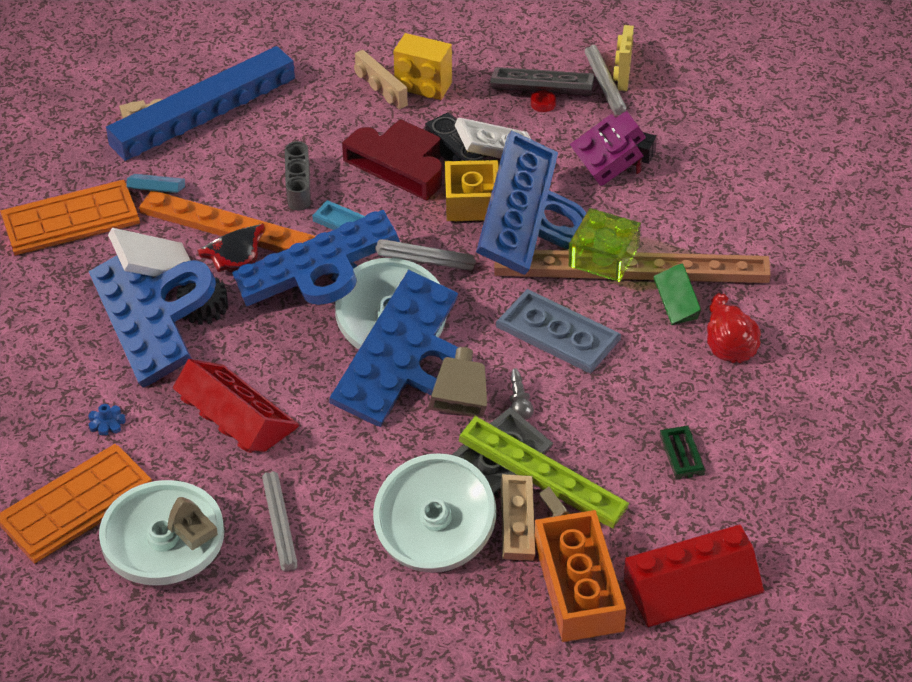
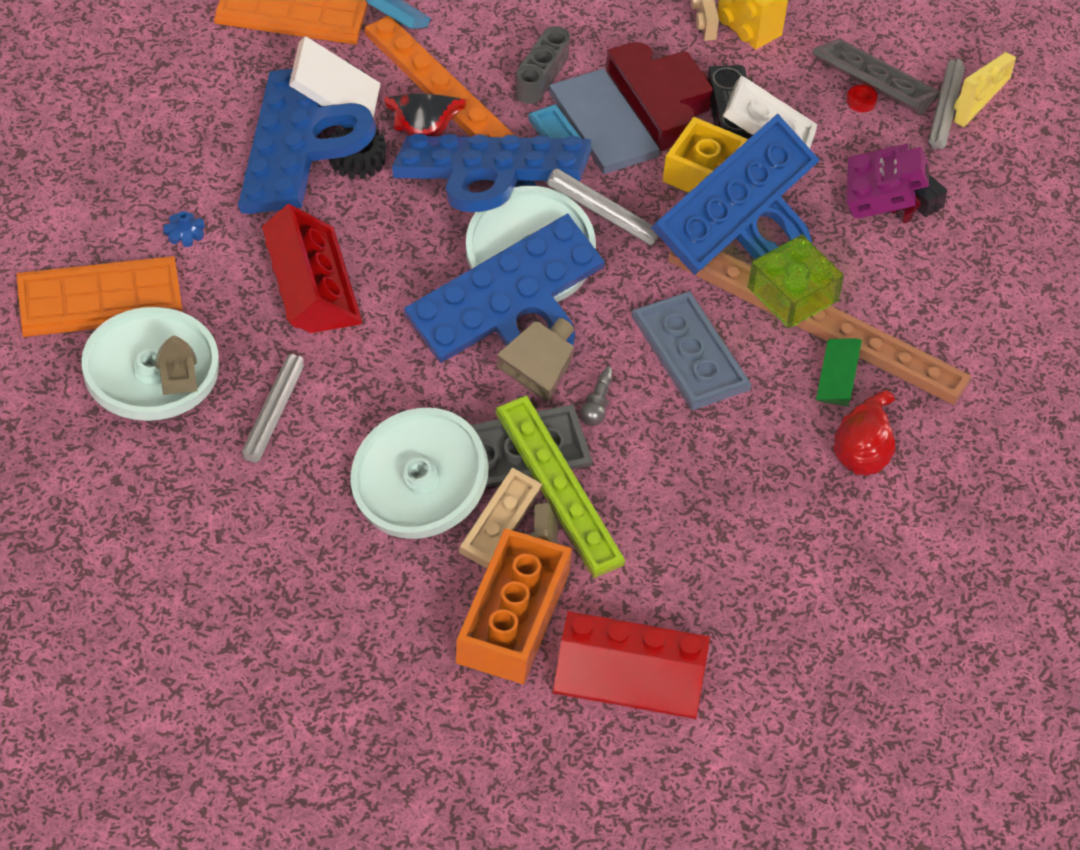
camera: 25 degrees right, 5 degrees up
dark green tile [660,425,705,480] -> none
none -> sand blue tile [549,68,660,174]

